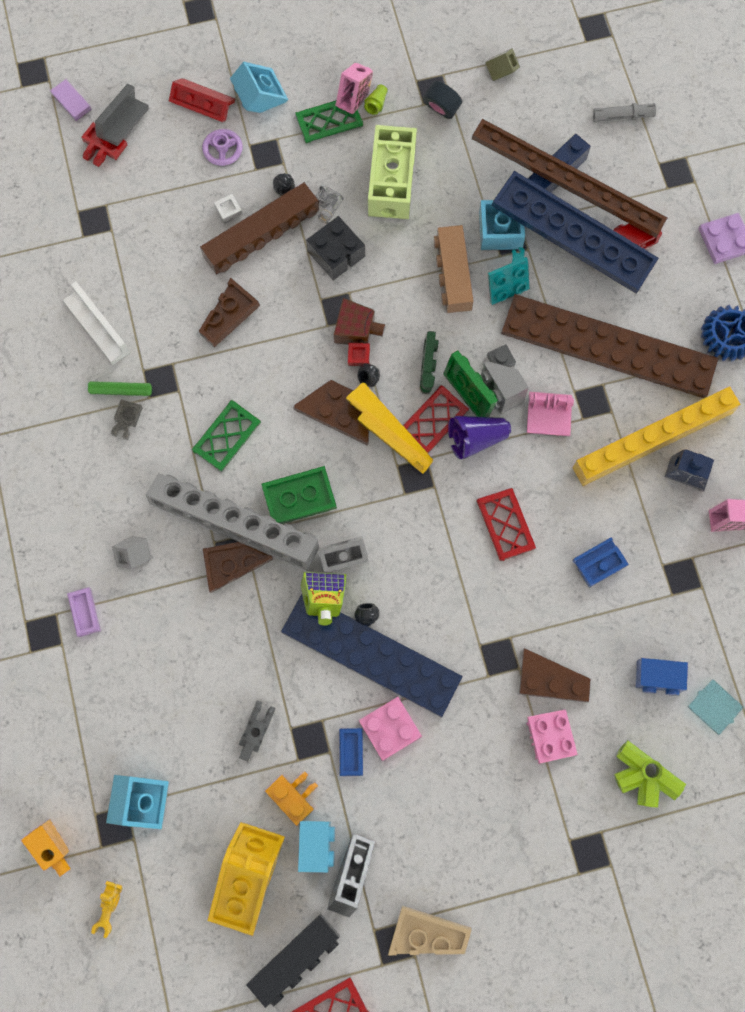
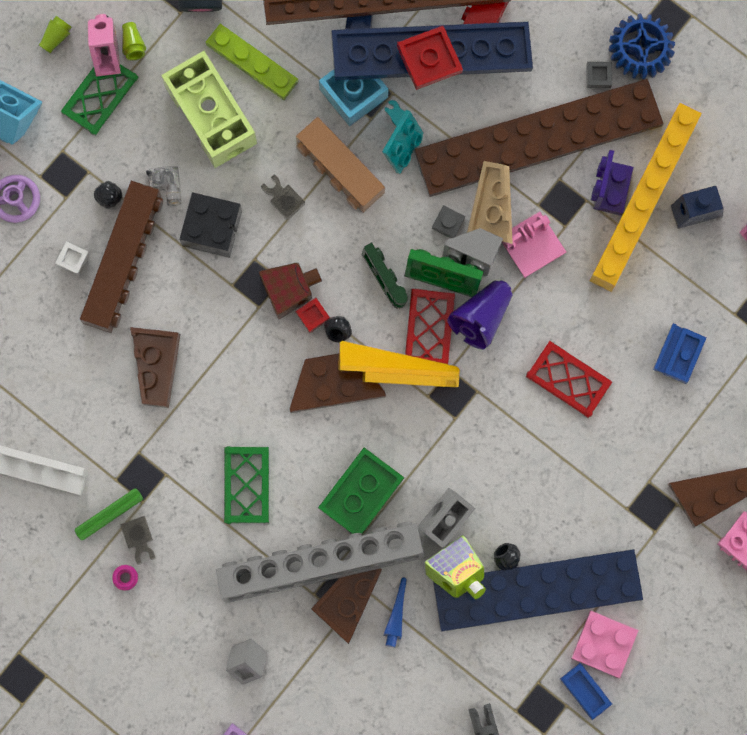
camera: 40 degrees left, 5 degrees up
none -> lime cone [39,16,72,54]
none -> dark pink plate [112,565,138,591]
none -> lime plate [206,23,299,100]
none -> clear smoke plate [261,174,305,220]
none -> blue piece [383,577,407,648]
none -> red plate [397,26,463,90]
none -> tan wing [467,161,513,244]
none -> dark grey plate [586,61,612,88]
none -> dark purple bracket [591,150,634,216]

